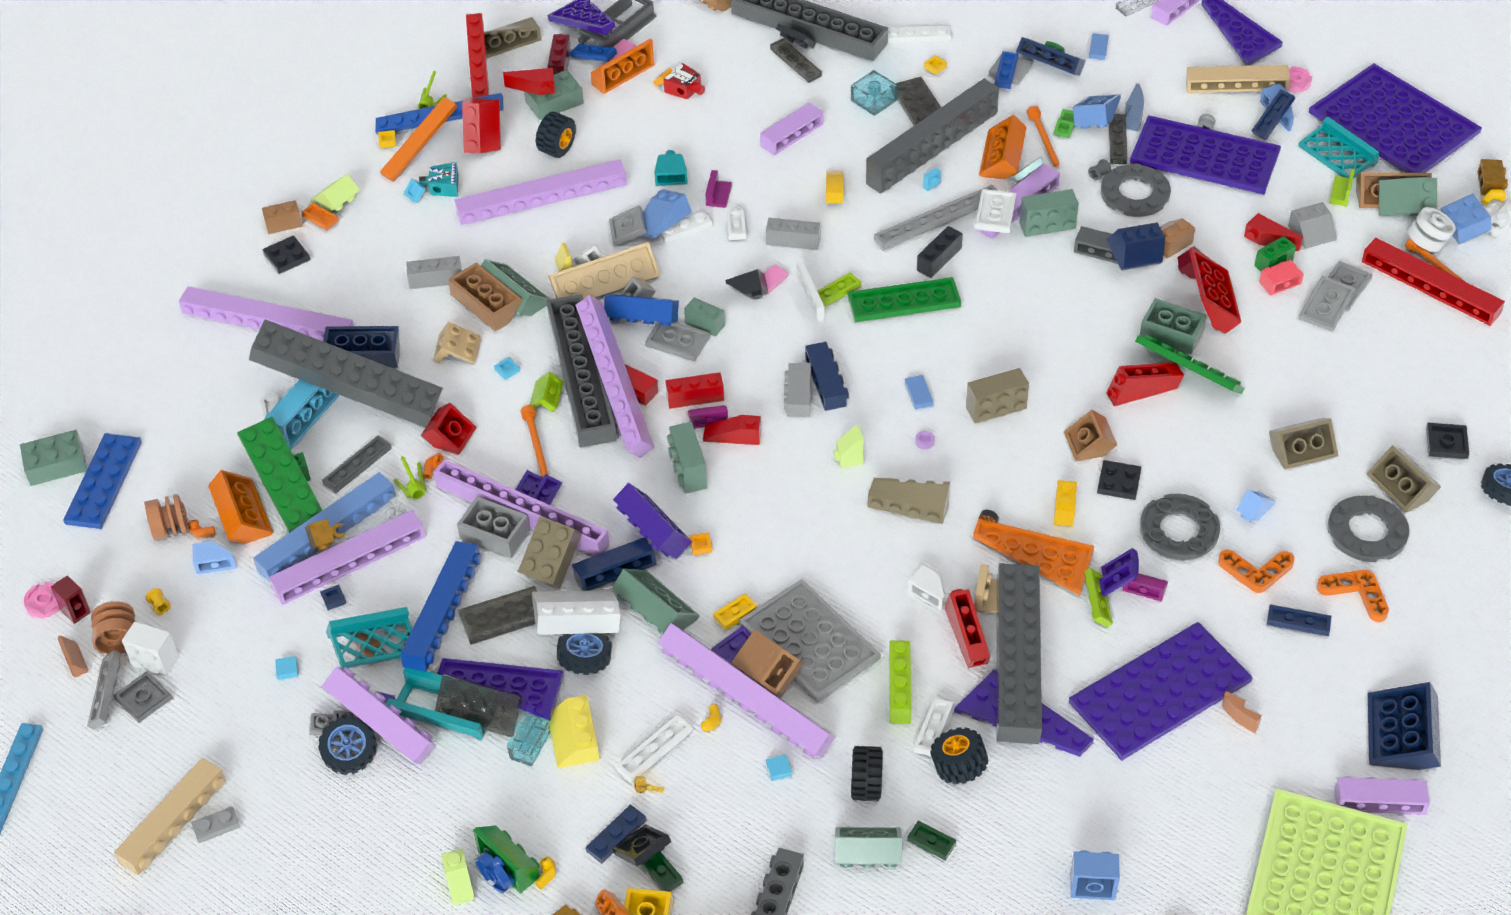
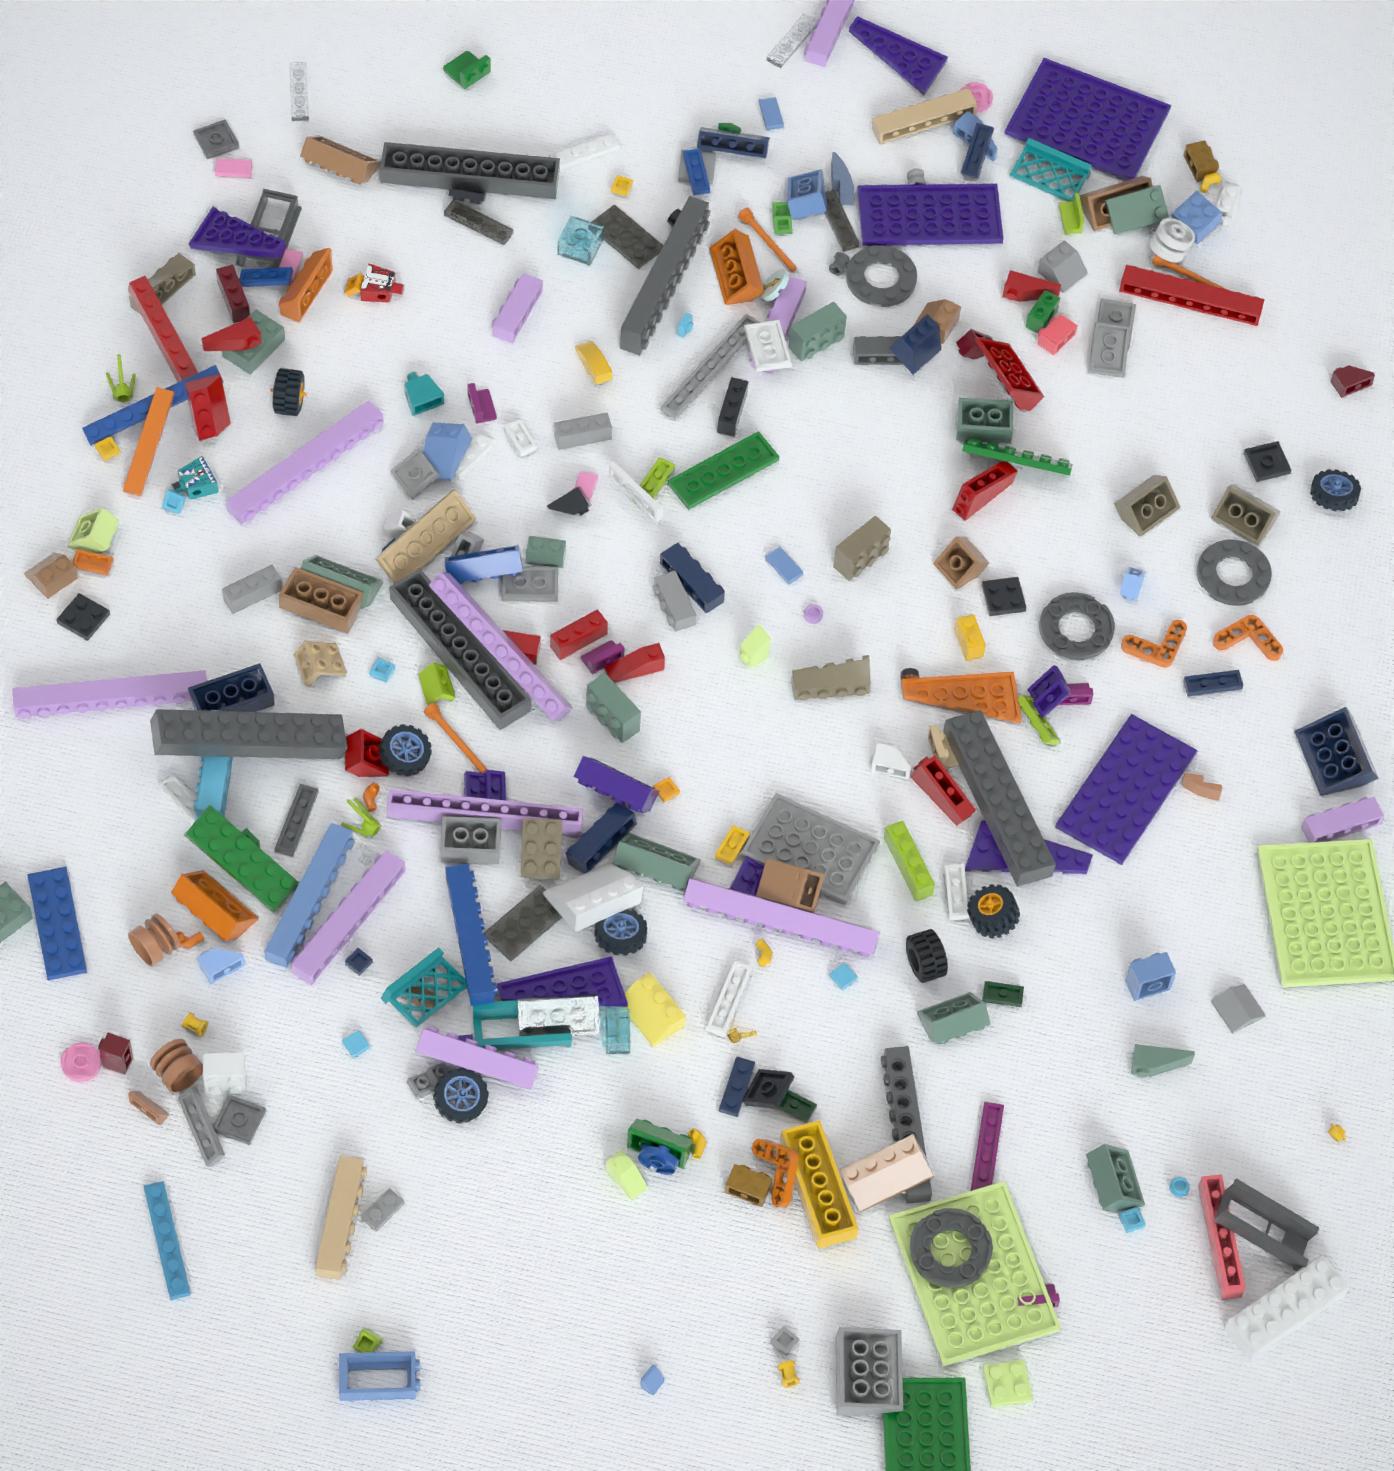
camera: 30 degrees left, 10 degrees up
pearl gold brick [305,519,345,551] -> none
light yellow slope [555,242,573,272] -> none
none -> black wheel [379,724,432,776]

